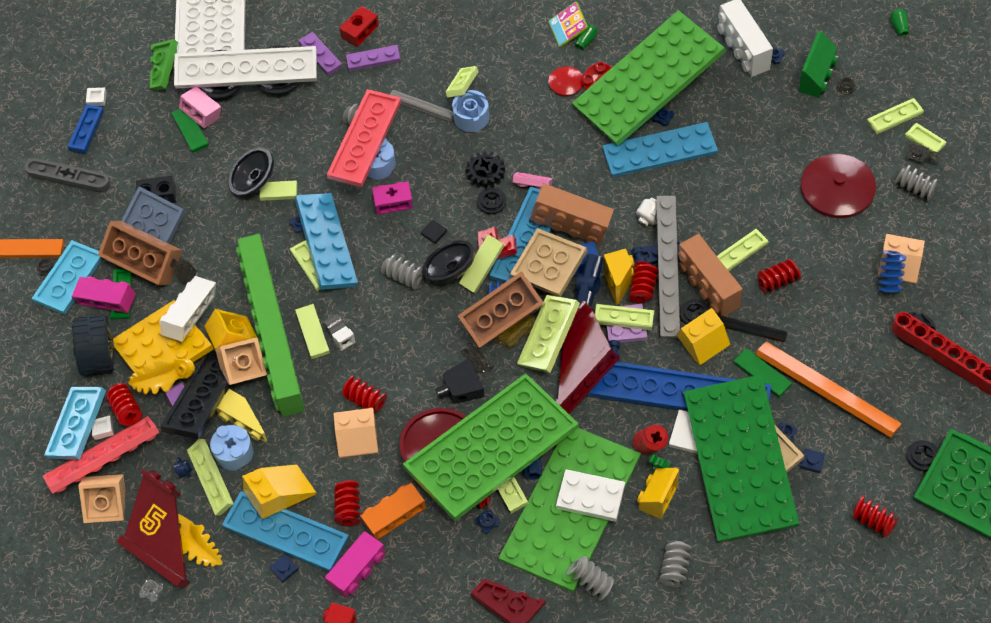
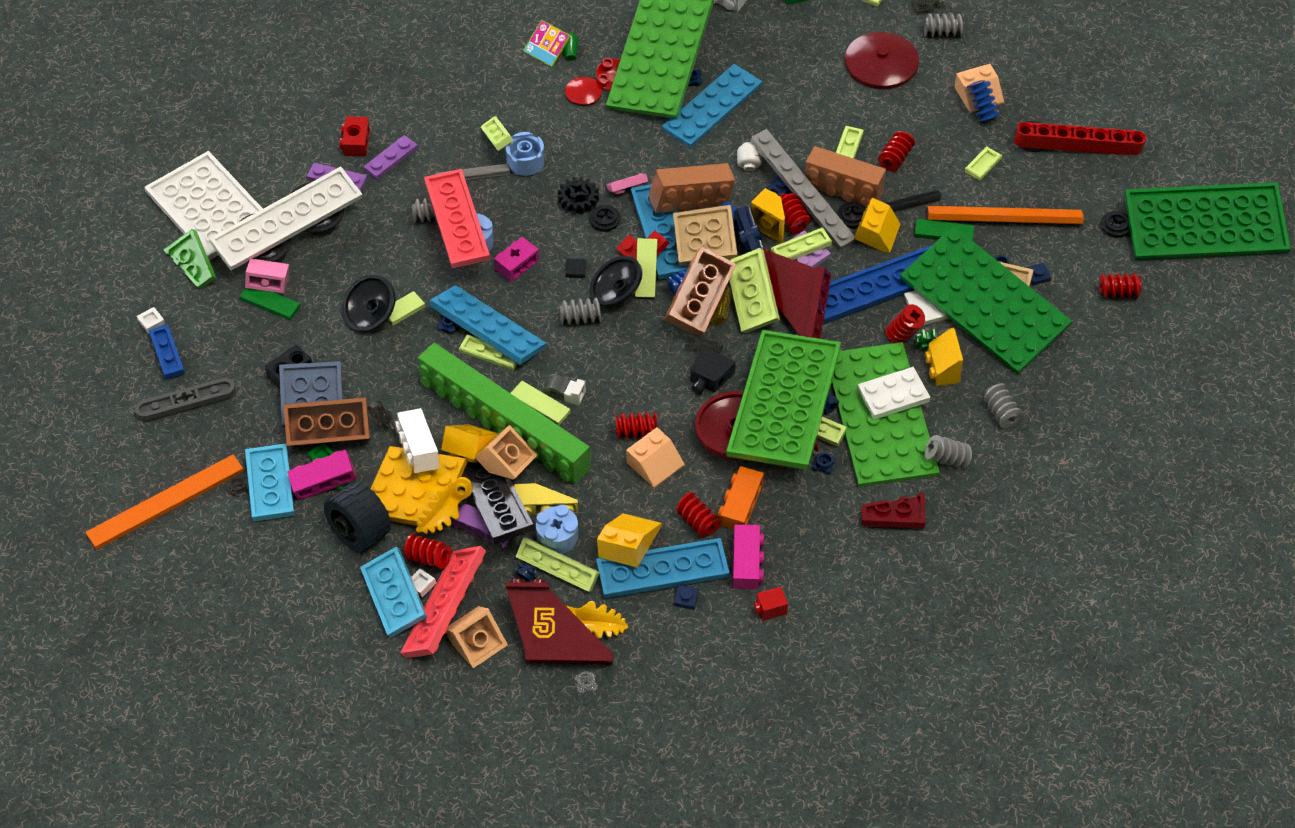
camera: 40 degrees left, 5 degrees down
none -> yellowish green tile [965,146,1002,181]

